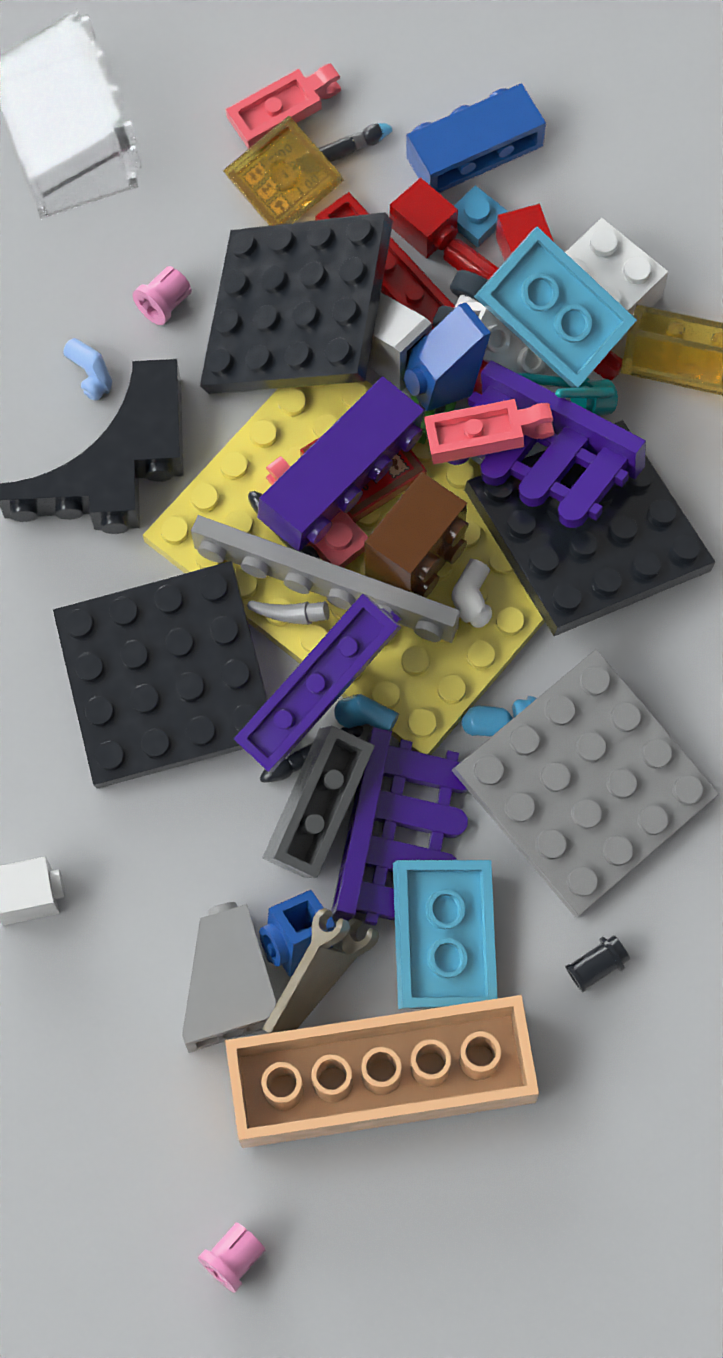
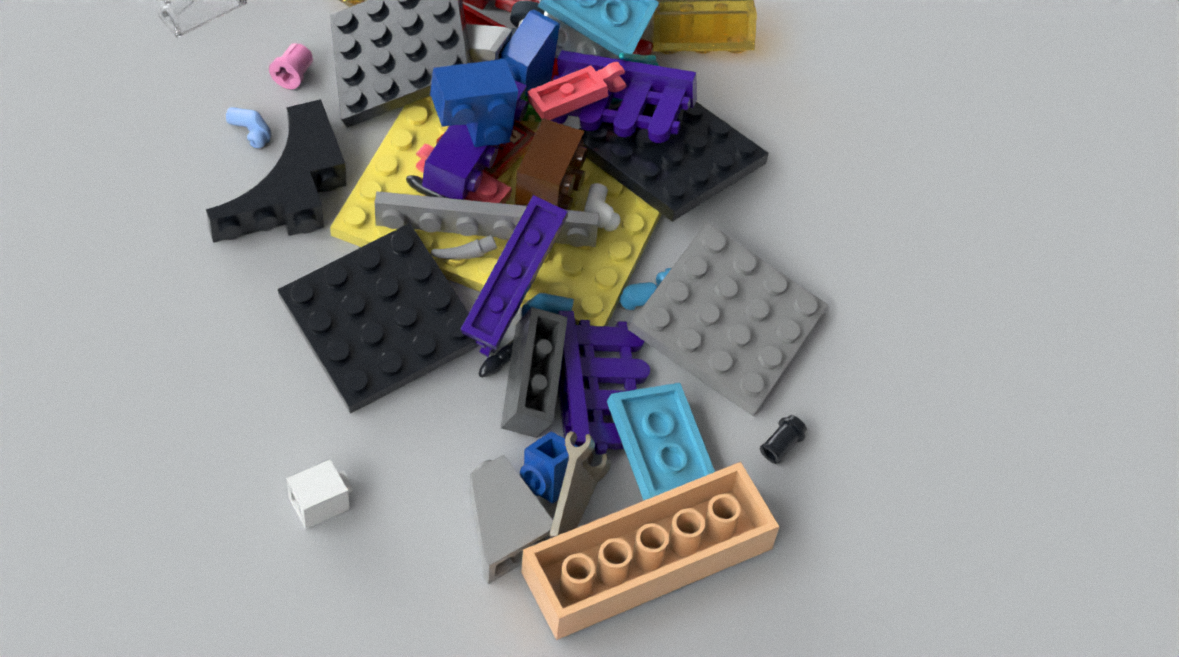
camera: 25 degrees left, 15 degrees down
none -> blue brick [430,59,518,147]

